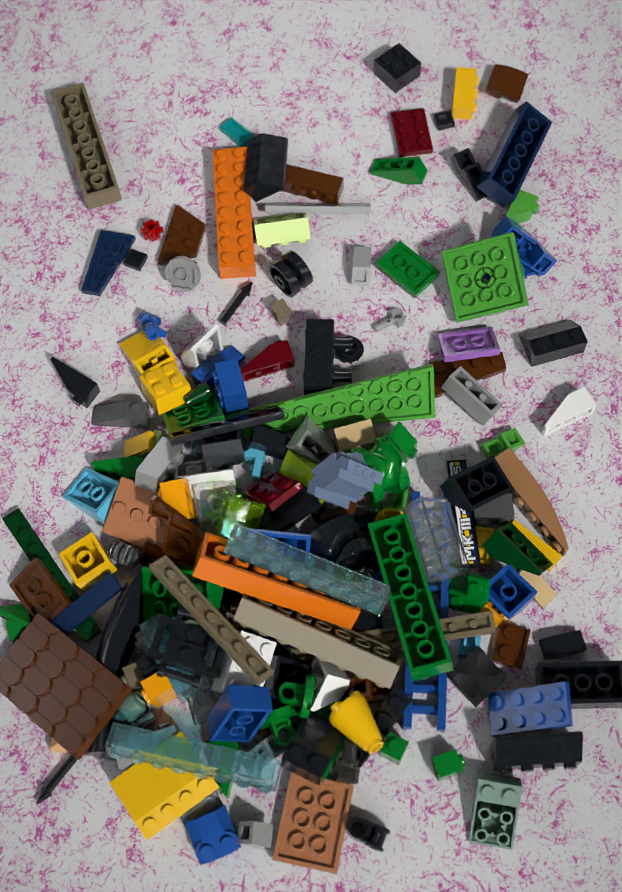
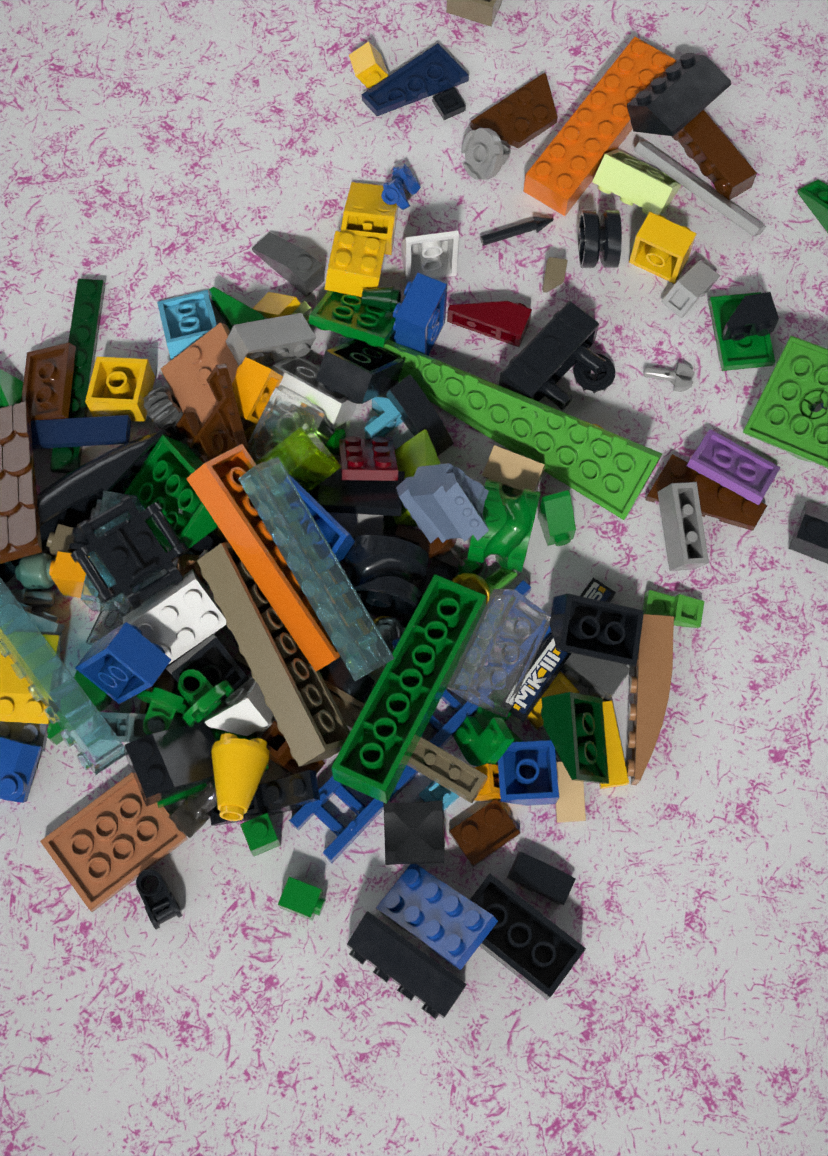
camera: 35 degrees right, 5 degrees up
black slope [50,357,101,408] -> none
red gear [140,219,163,242] -> none
dark tan tile [149,555,274,686] -> none
black tile [167,406,285,446] -> none
blue slope [191,346,245,389] -> none
teal tile [219,117,254,147] -> none
light grey brick [237,821,273,848] -> none
light grey slope [286,417,334,464] -> none
sand green slope [469,771,522,850] -> none
white slope [542,387,596,436] -> none
none -> yellow brick [349,41,388,89]
none -> yellow brick [629,212,697,284]
none -> black slope [721,292,779,341]

